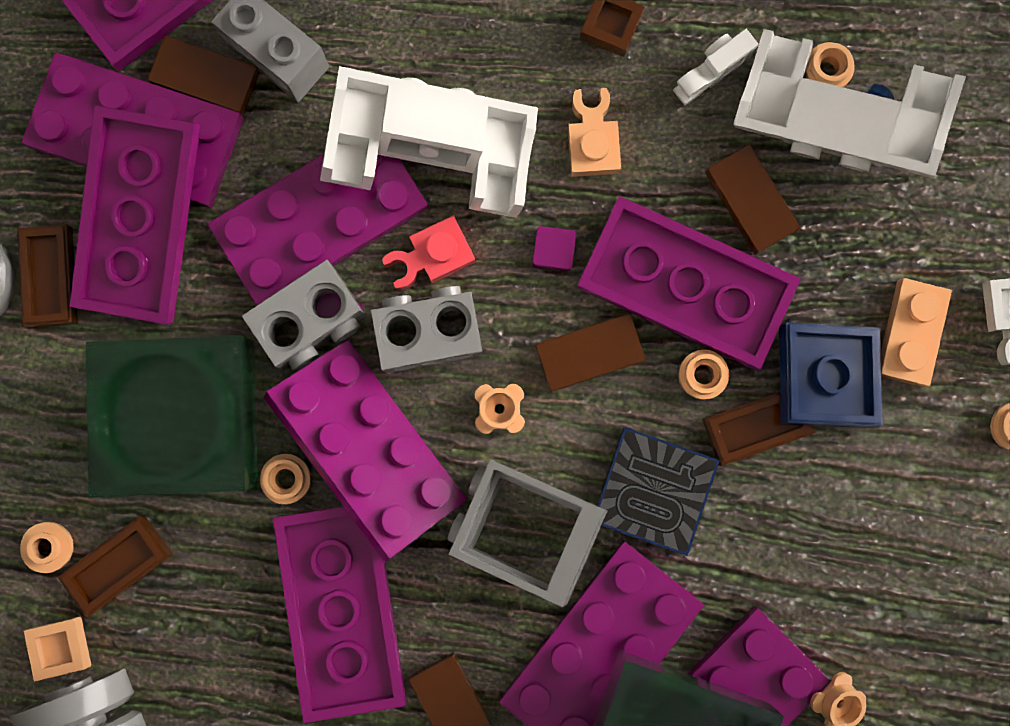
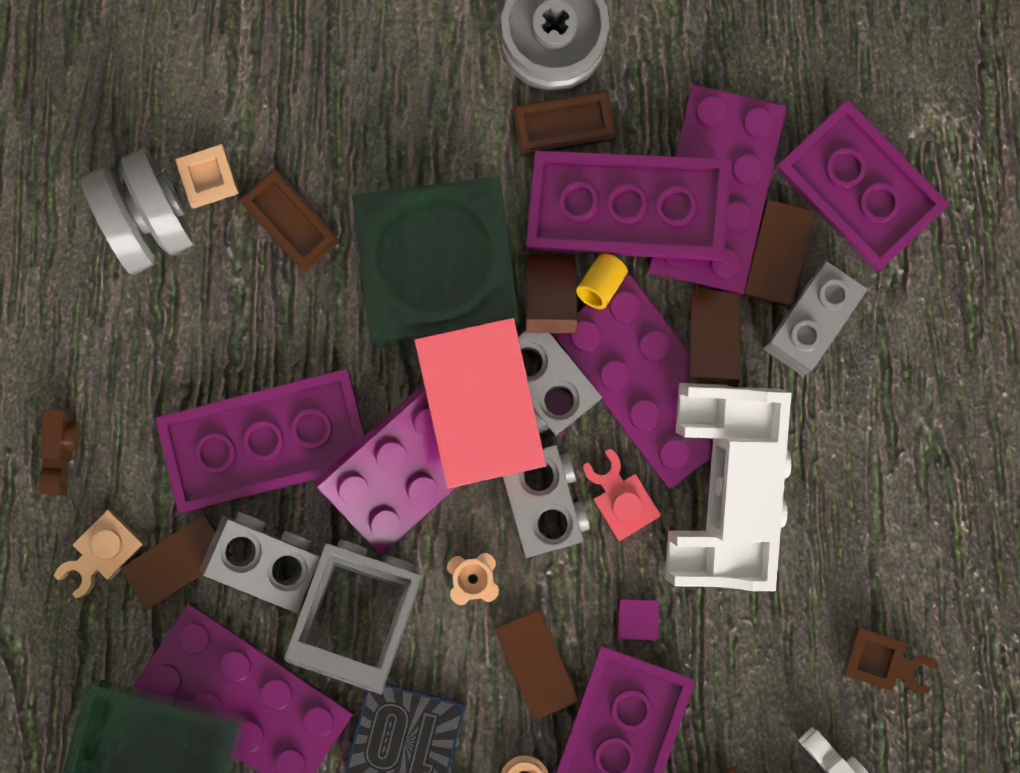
camera: 85 degrees right, 0 degrees up
light nougat plate [20,522,73,573] -> none
light nougat plate [260,454,311,504] -> none
light nougat plate [568,88,621,177] -> none
none -> light grey brick [199,511,320,613]
none -> coral tile [414,318,546,489]
none -> reddish brown tile [526,255,577,333]
none -> yellow hinge [576,253,628,309]
none -> reddish brown tile [688,289,741,387]

